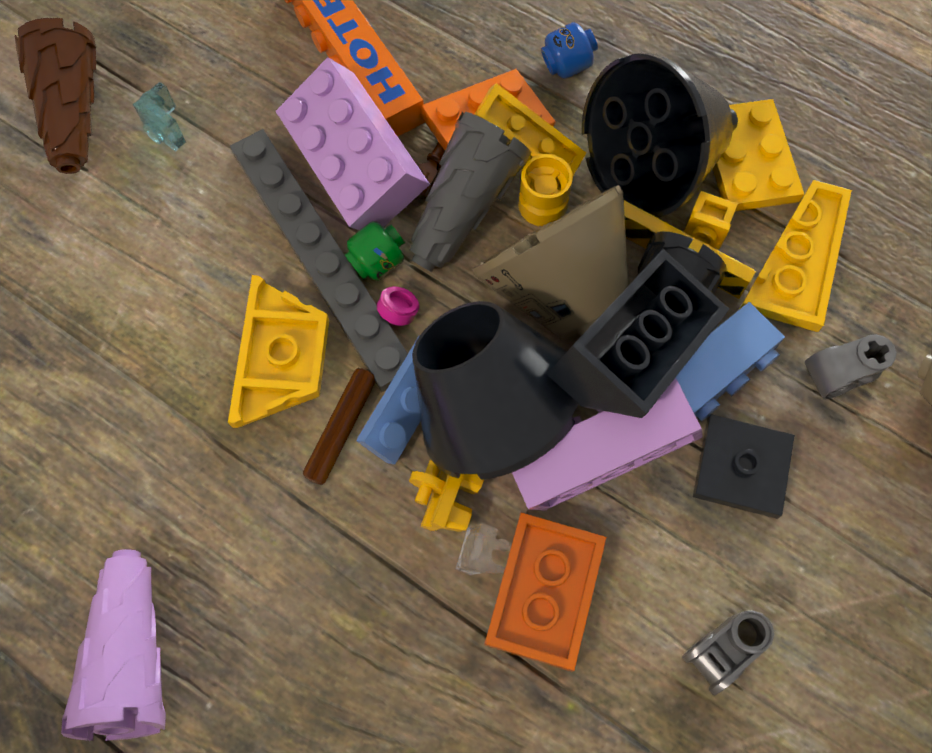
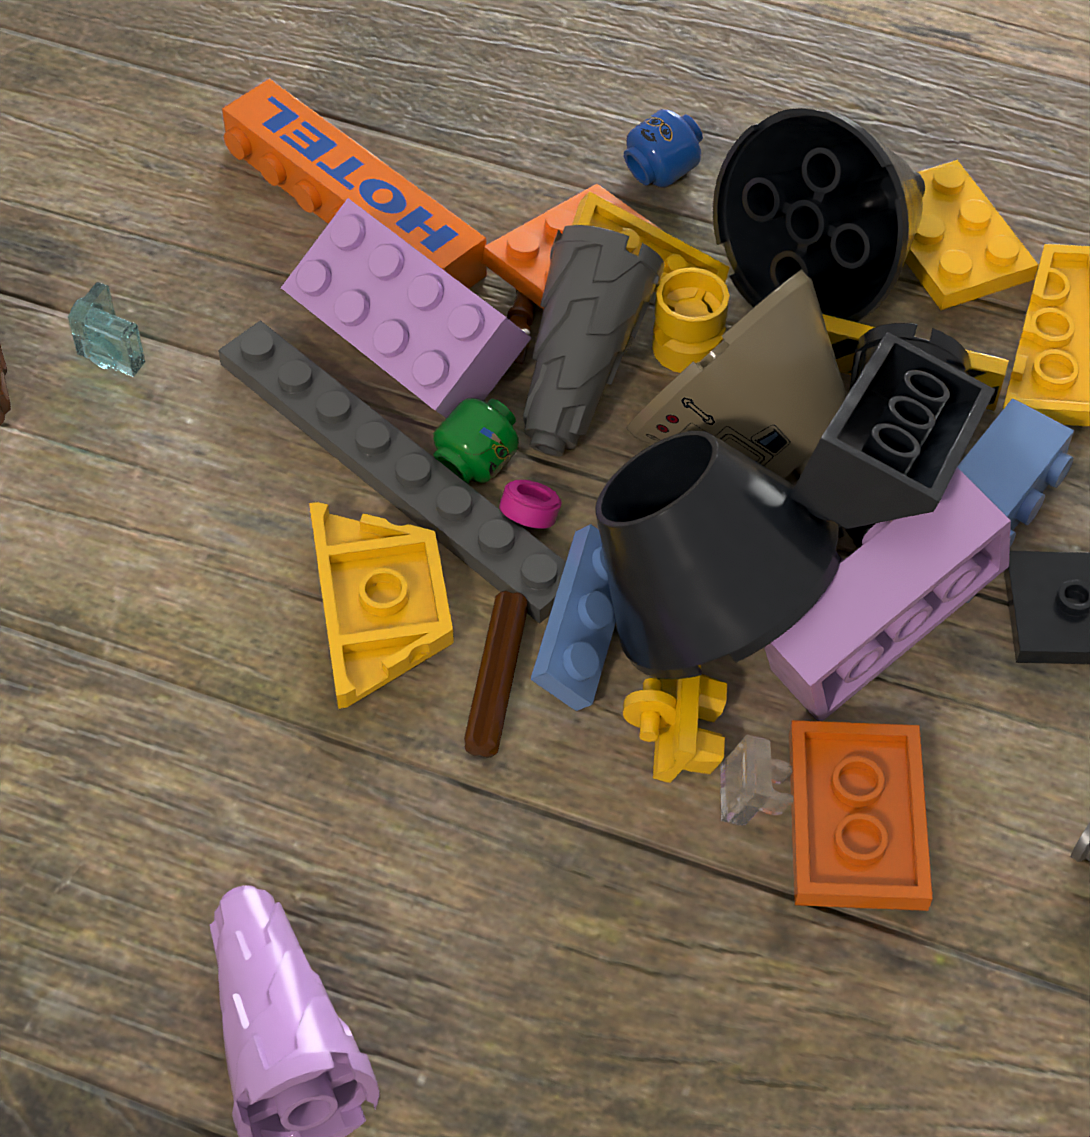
camera: 15 degrees left, 15 degrees down
yellow bracket [684,191,738,249] -> none

